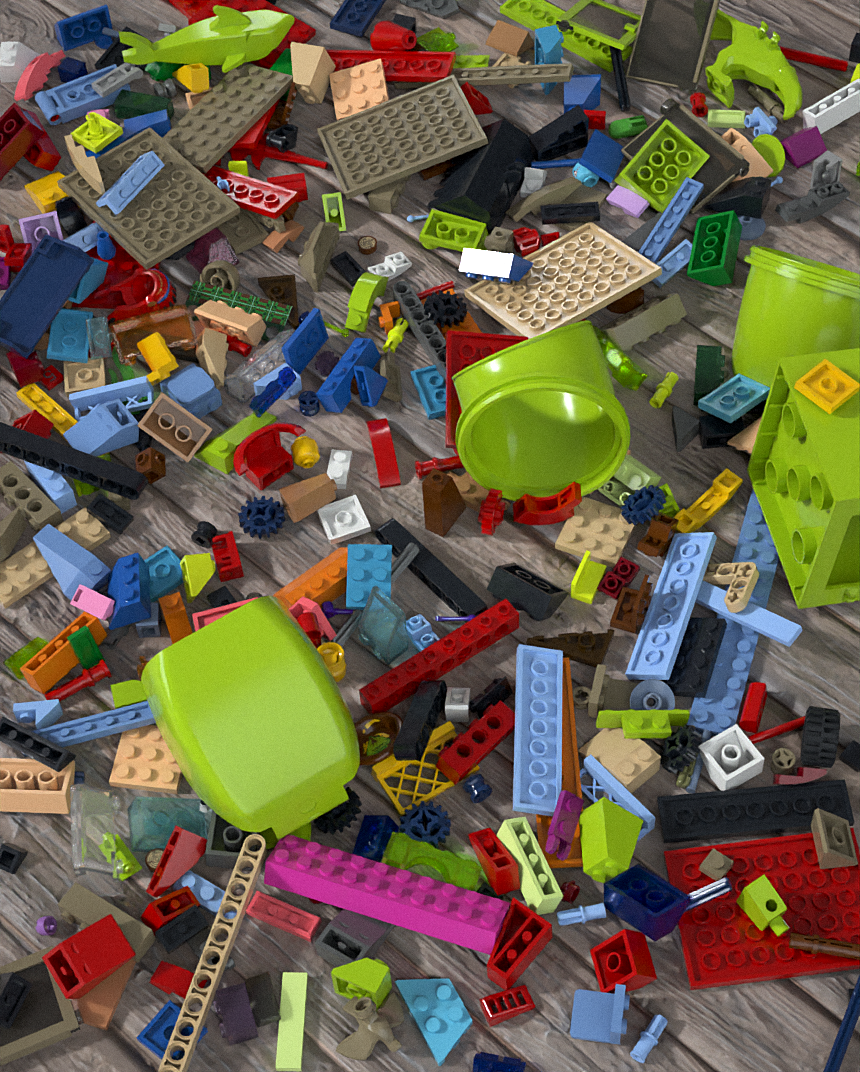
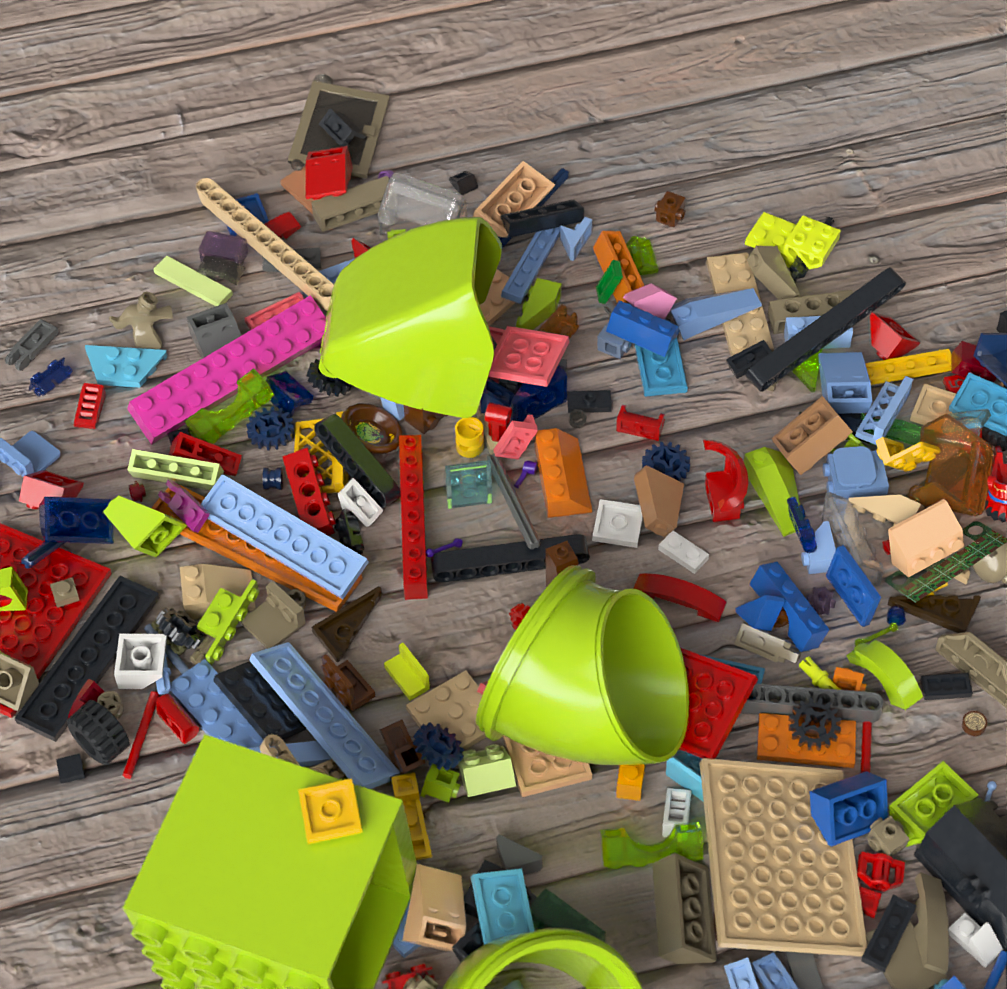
camera: 120 degrees right, 0 degrees up
red pin [44,659,112,701] -> none
reddish brown brick [135,447,166,484] -> none
red slope [140,885,201,936] -> none
black panel [155,904,209,954] -> none
orange slope [158,592,192,644] -> none
neon yellow slope [180,553,215,603] -> none
black wheel [191,521,218,548] -> none
yellow head [291,436,320,468] -> none
dark blue wheel [298,391,320,417] -> none
lime slope [331,958,392,1011] -> none
dark azure plate [346,544,392,610] -> none
white slope [367,252,412,281] -> none
light blue slope [401,614,440,652] -> none
black slope [486,563,569,621] -> none
red wedge [486,897,553,990] -> none
light blue axle [557,902,606,926] -> none
light blue fence [580,754,655,842] -> none
dark red slope [597,556,641,600] -> none
sand blue dish [630,679,675,710] -> none
neon yellow pin [649,372,679,408] -> none

